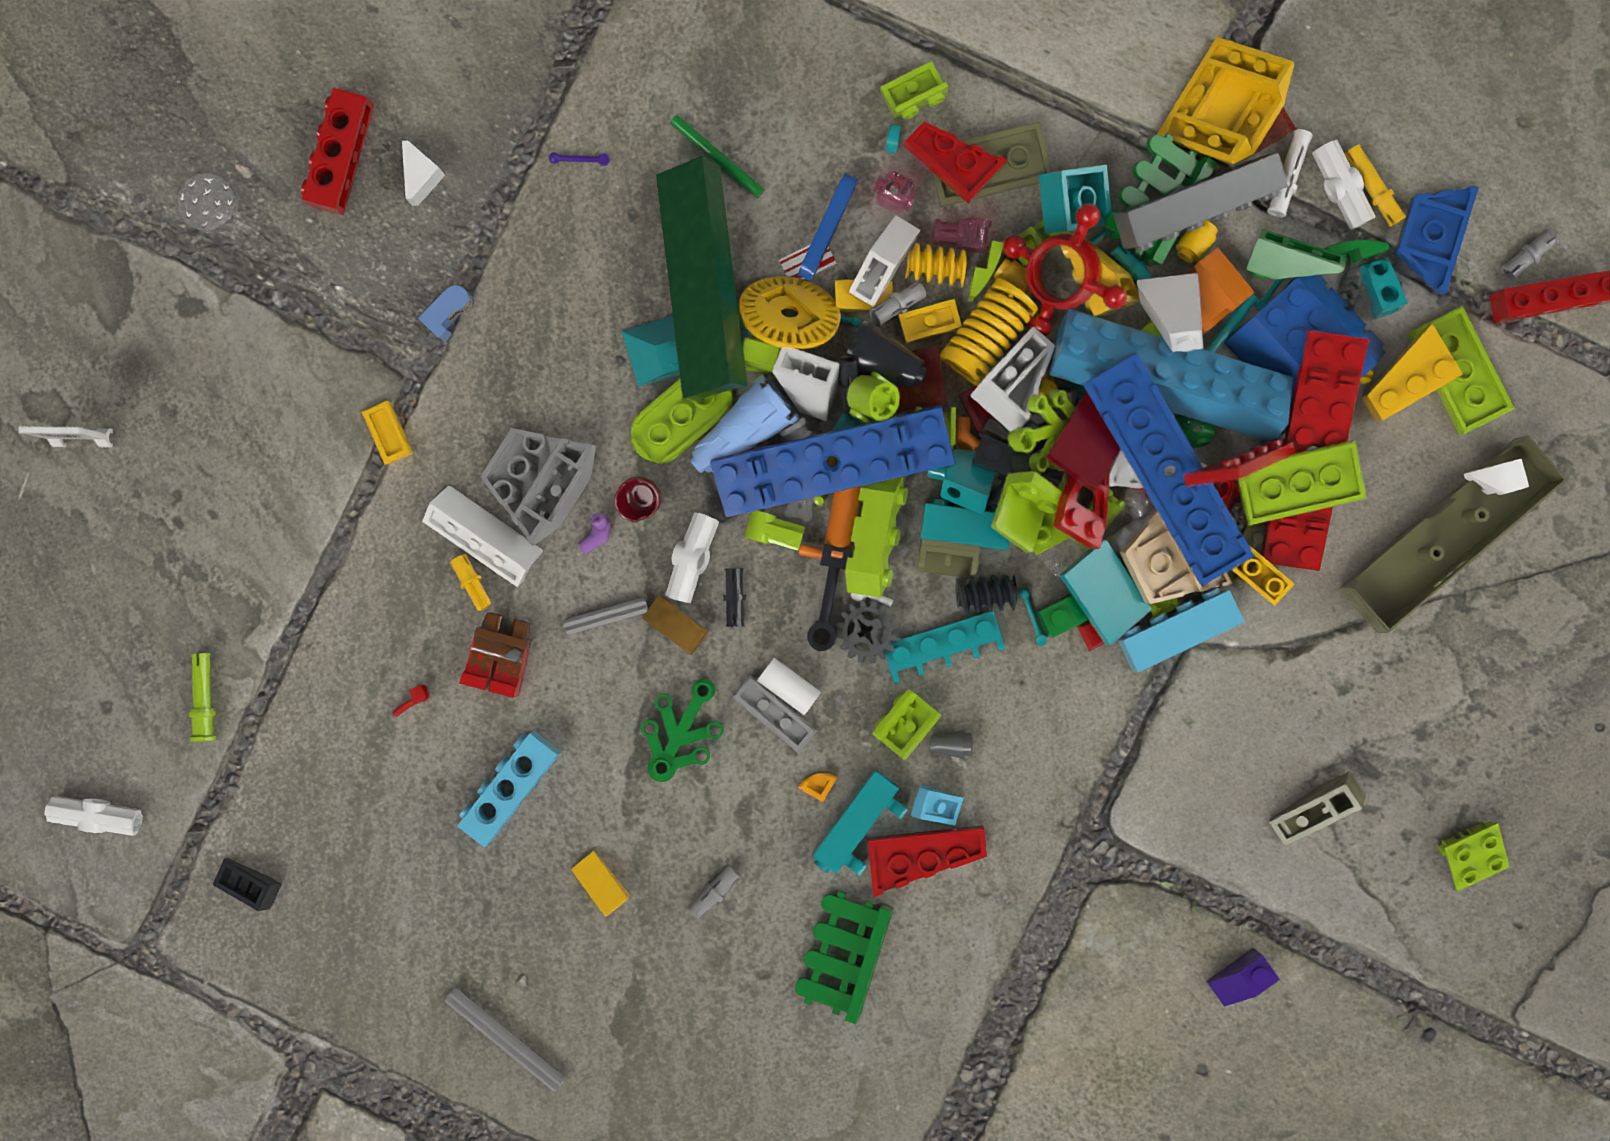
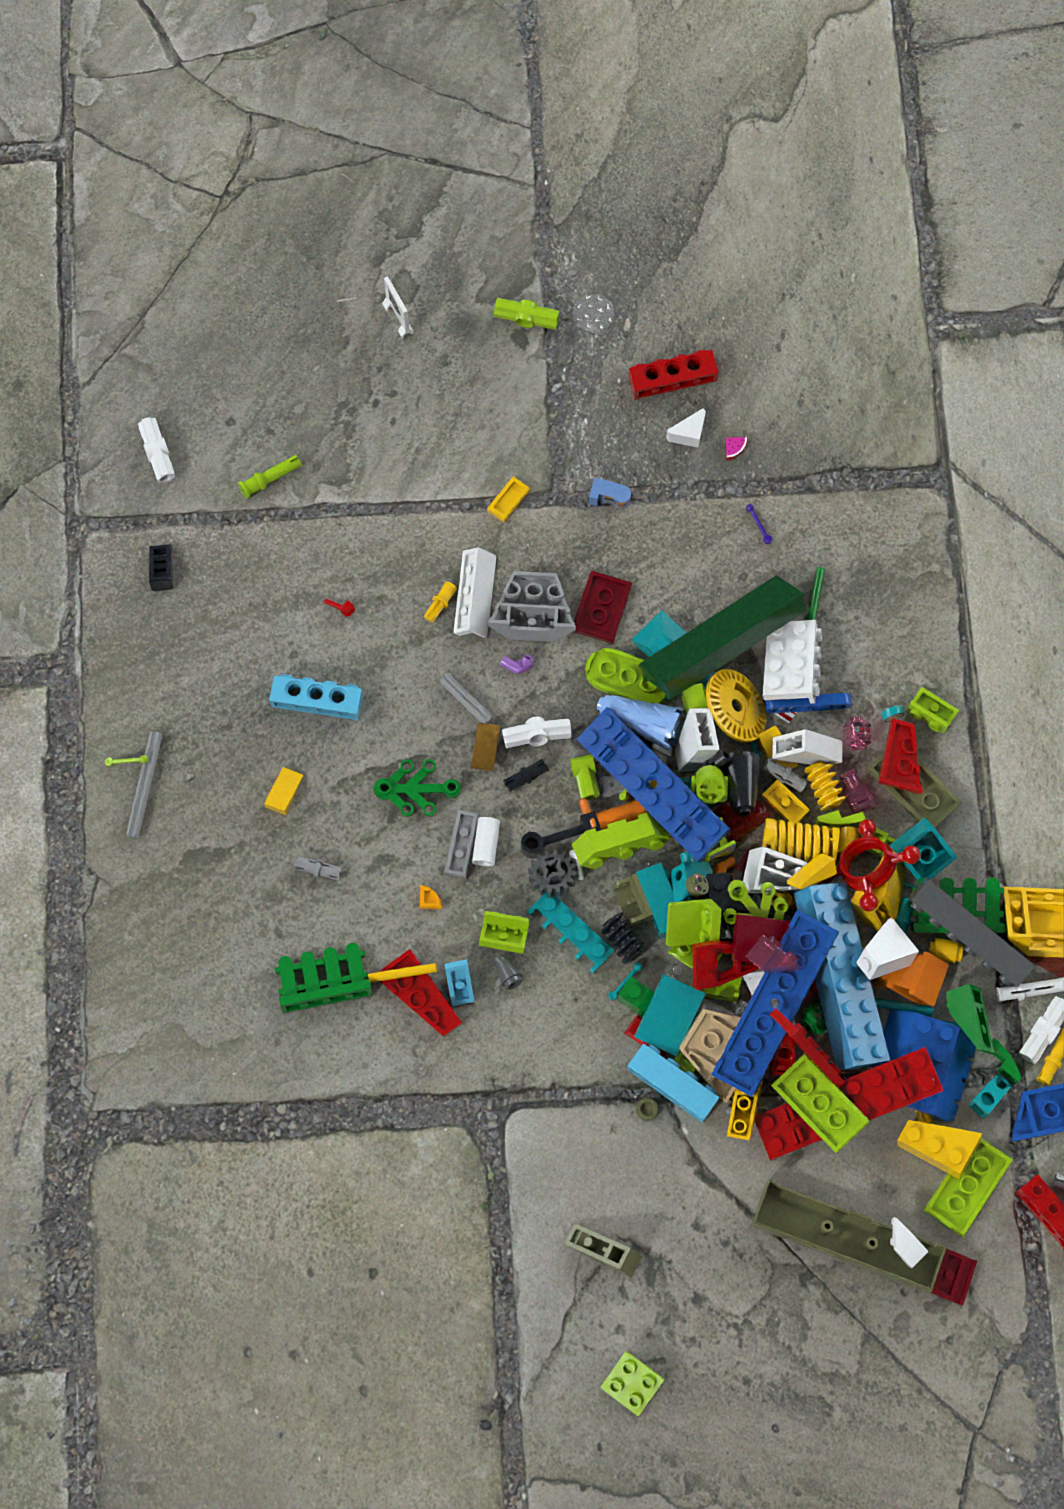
camera: 60 degrees right, 15 degrees down
hips [459,612,532,698] -> none
dark red hair [614,476,661,523] -> none
teal brick [812,768,908,876] -> none
dark purple slope [1206,948,1280,1007] -> none
none -> lime hinge [105,755,149,767]
none -> yellow bar [368,963,437,983]
none -> lime piece [493,298,560,330]
none -> dark red tile [573,570,633,644]
none -> olive tile [635,1098,659,1122]
none -> olive tile [686,873,709,897]
none -> dark pink tile [725,437,747,461]
none -> clear pink slope [745,935,802,974]
none -> white bracket [763,620,822,704]
none -> yellow slope [786,854,837,889]
none -> dark red plate [930,1248,977,1306]

